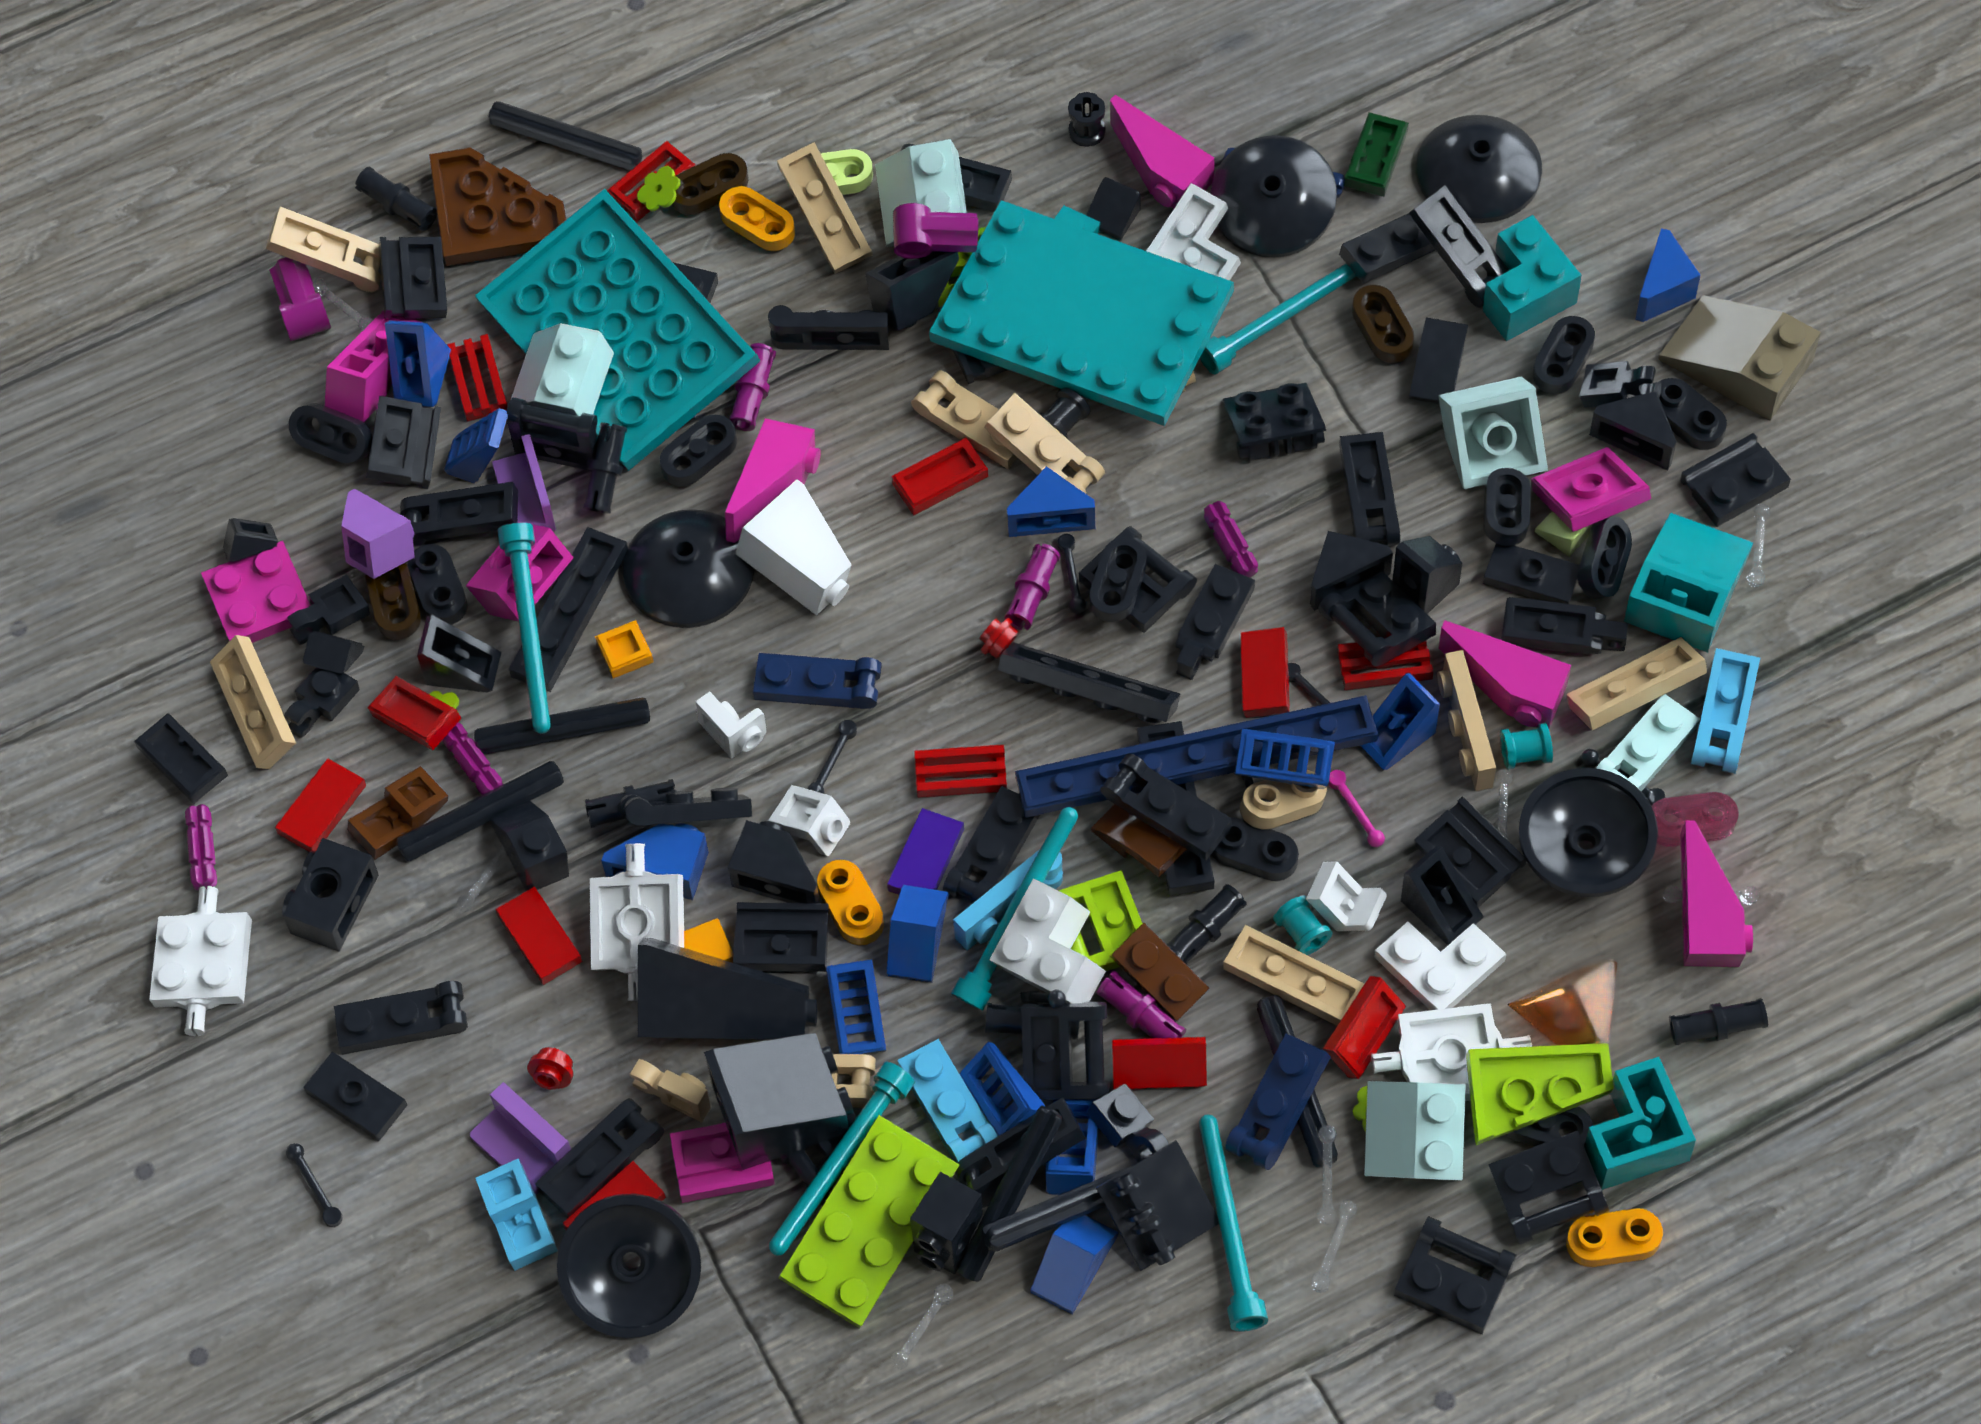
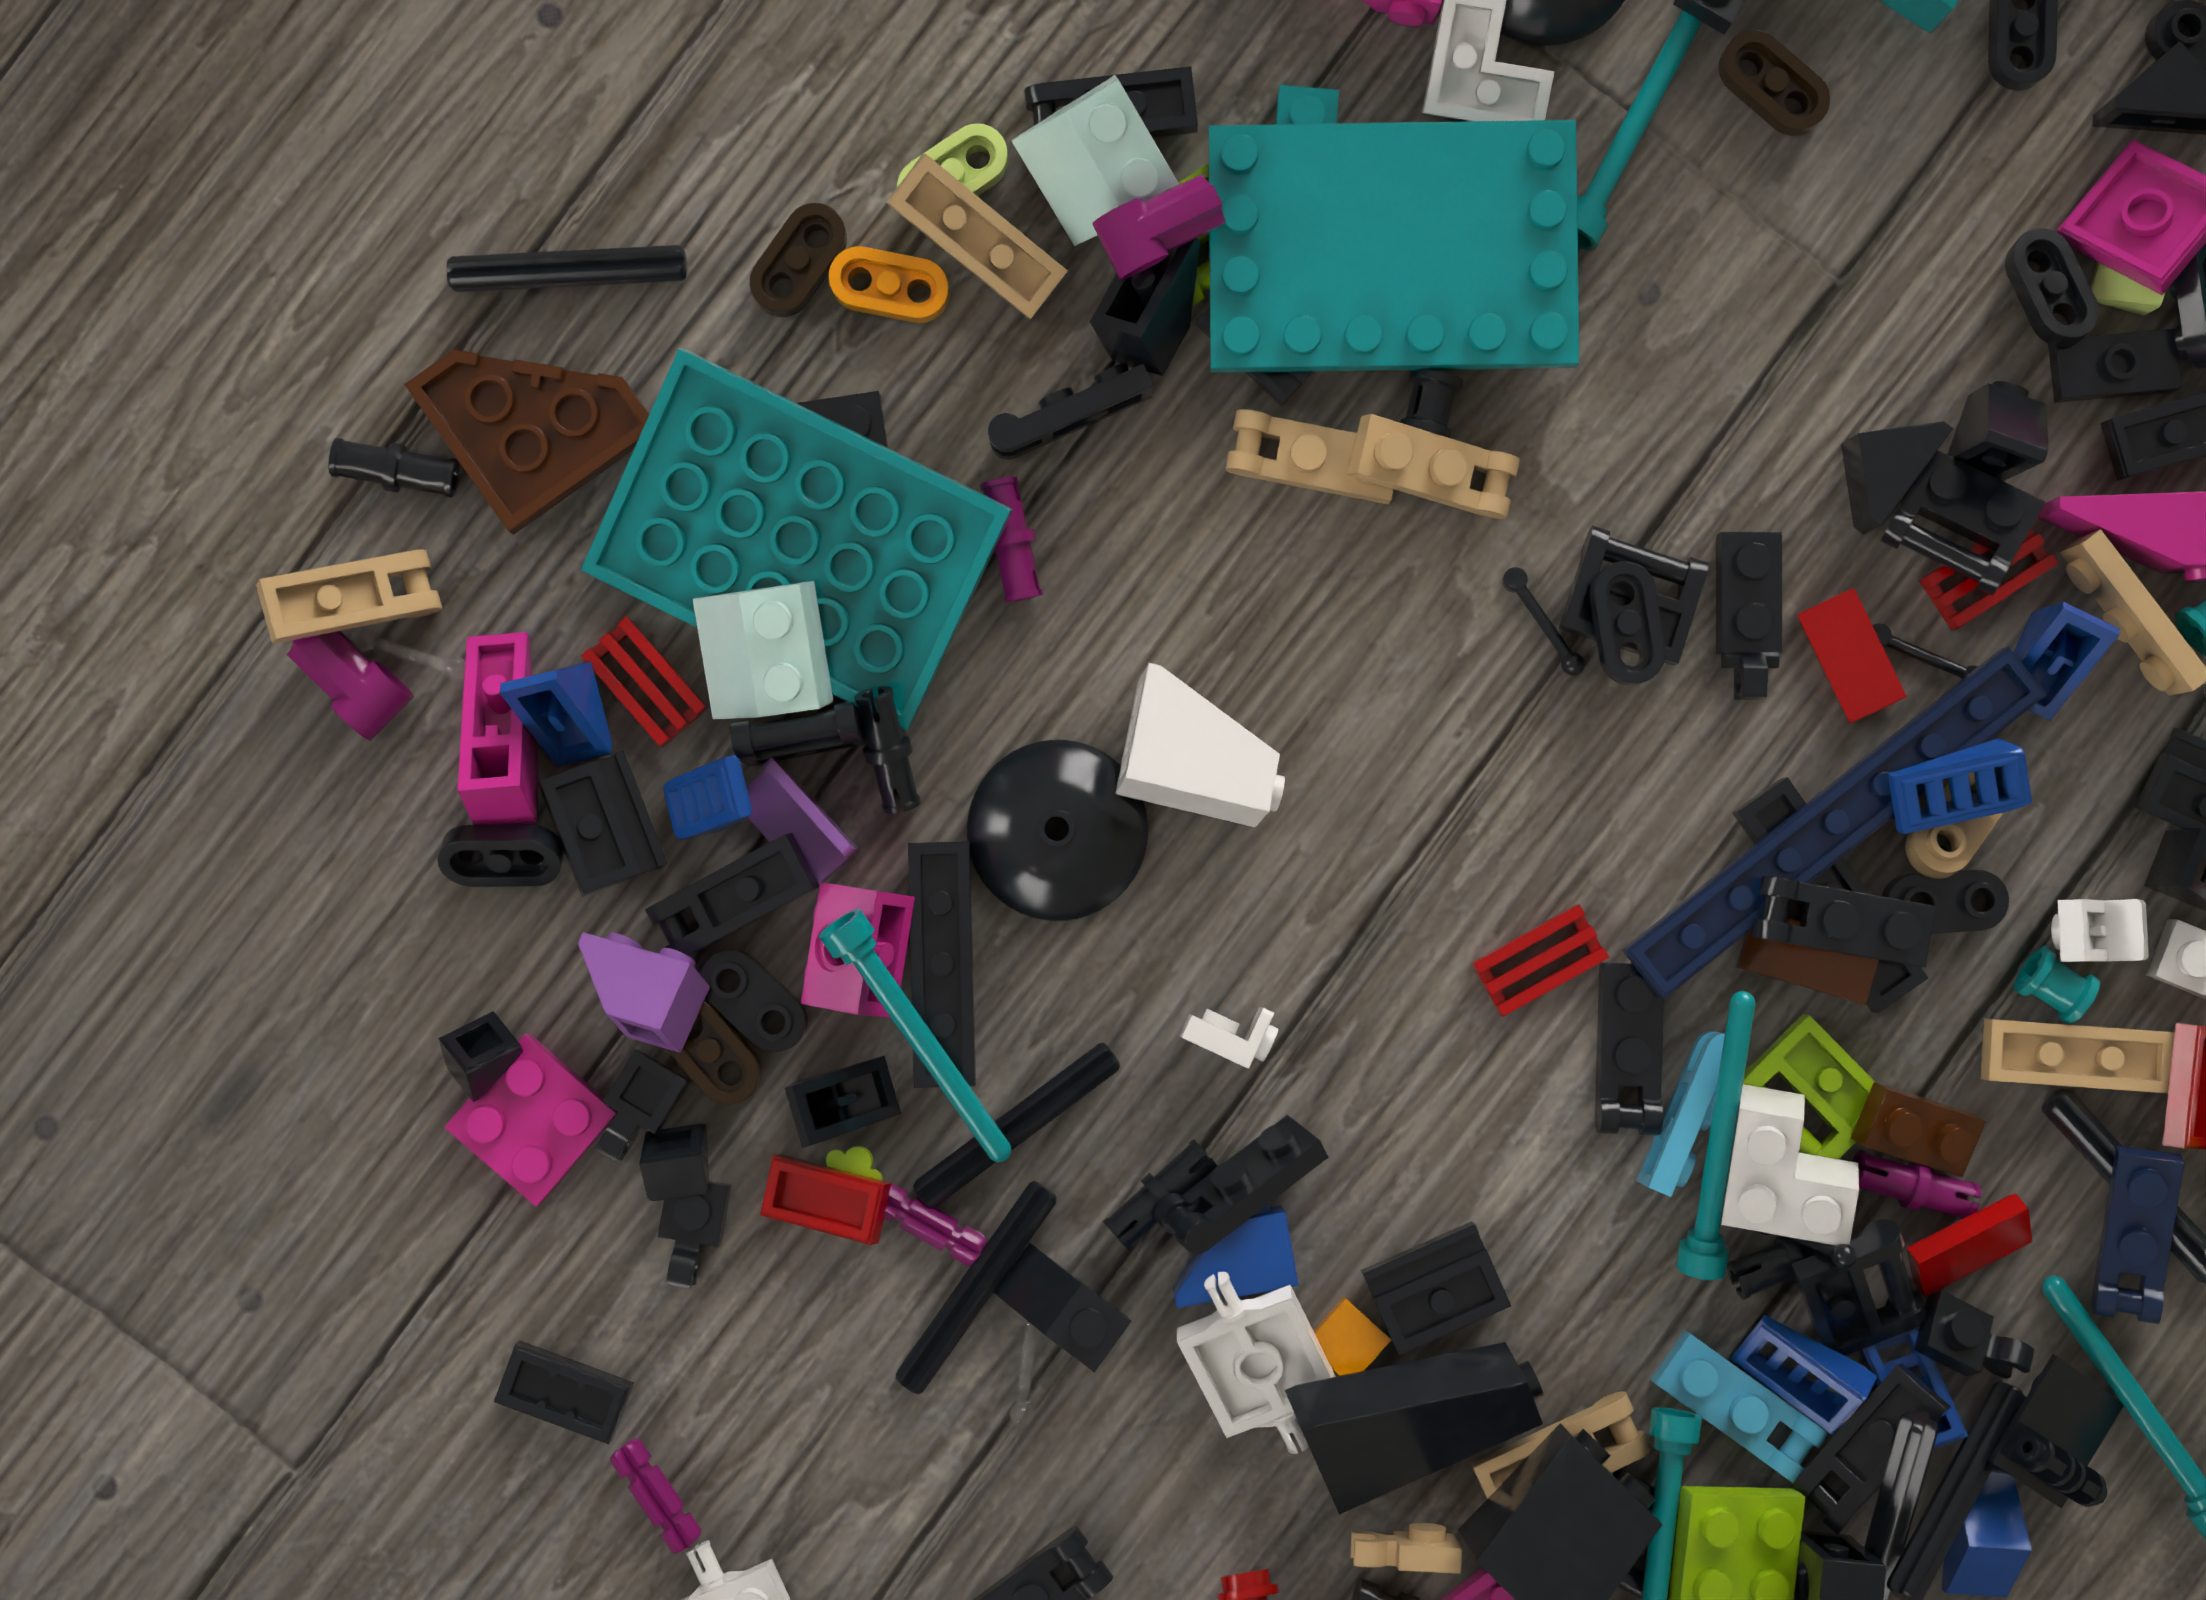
camera: 30 degrees left, 25 degrees up
tan plate [210,635,296,769] -> none
red tile [275,758,366,852] -> none
black brick [282,838,379,952] -> none
reddish brown slope [347,766,448,860] -> none
black plate [379,237,448,319] -> none
red tile [495,886,583,985] -> none
light orange tile [595,620,654,679] -> none
red tile [607,141,696,223] -> none
lime plant [637,166,681,212] -> none
black plate [660,414,737,486] -> none
dark pink slope [725,418,821,543] -> none
black slope [728,820,820,903] -> none
dark blue plate [753,653,882,709] -> none
white bracket [768,785,850,856] -> none
black hinge [807,720,857,794] -> none
light orange plate [817,860,884,945] -> none
blue slope [826,959,886,1054] -> none
dark purple tile [887,808,964,895] -> none
blue slope [887,885,949,983] -> none
red tile [891,438,989,516] -> none
red plate [979,617,1019,659] -> none
black plate [998,642,1181,723] -> none
magenta pin [1004,544,1060,630] -> none
blue slope [1007,466,1096,537] -> none
black slope [1086,177,1141,240] -> none
black pin [1166,884,1247,965] -> none
magenta axle [1204,501,1258,577] -> none
black hinge [1223,383,1326,461] -> none
dark pink hinge [1328,770,1385,847] -> none
black plate [1339,432,1401,546] -> none
black slope [1409,317,1468,404] -> none
light aqua slope [1438,376,1548,489] -> none
black plate [1579,361,1662,408] -> none

